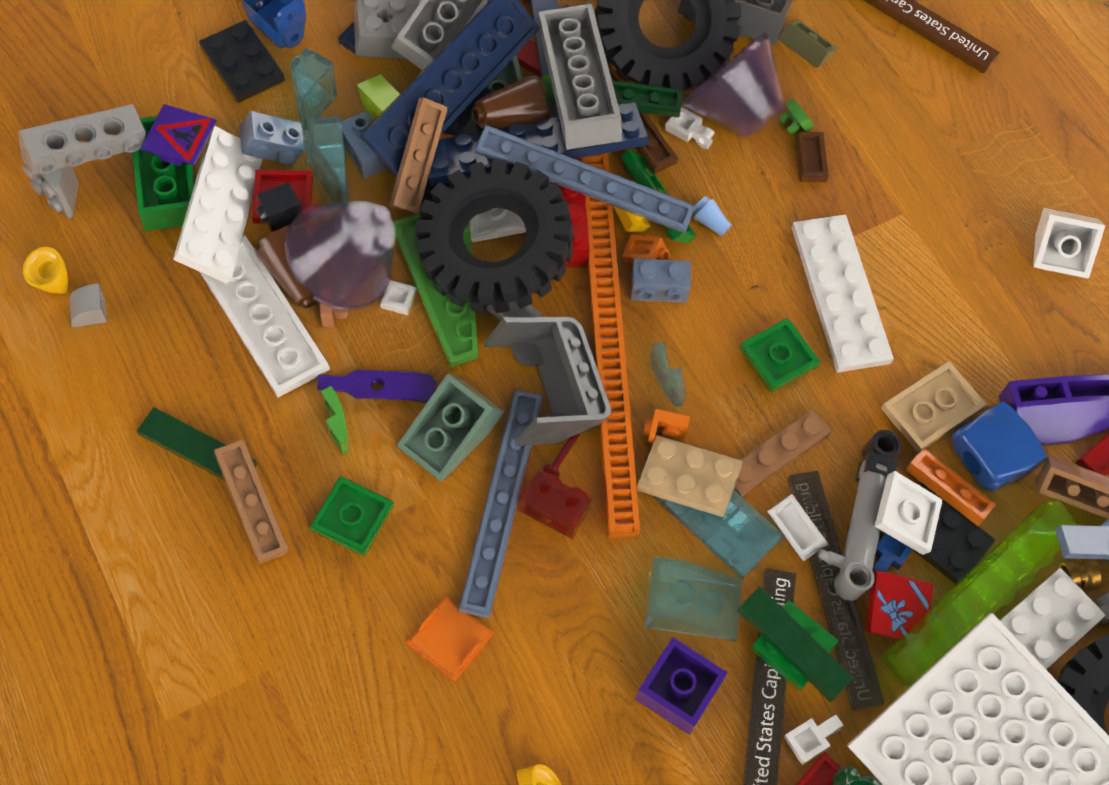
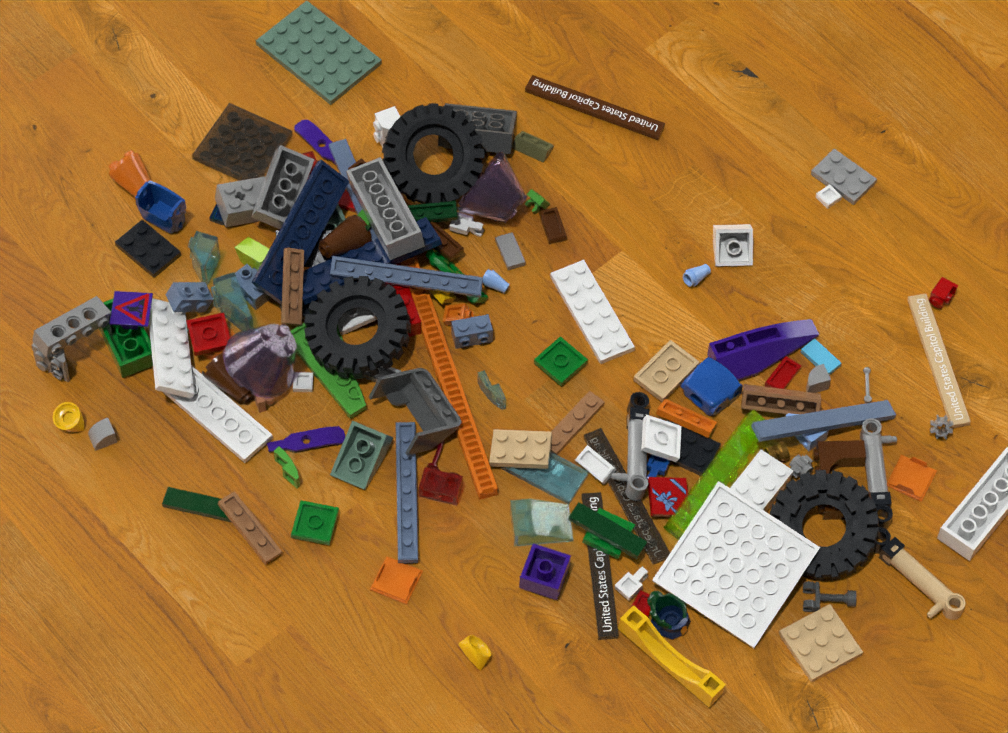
camera: 10 degrees left, 5 degrees down
black brick [255,182,303,232] -> none
orange bracket [643,409,690,447] -> none
none -> light grey tile [495,232,525,270]
none -> light blue cone [683,264,711,287]

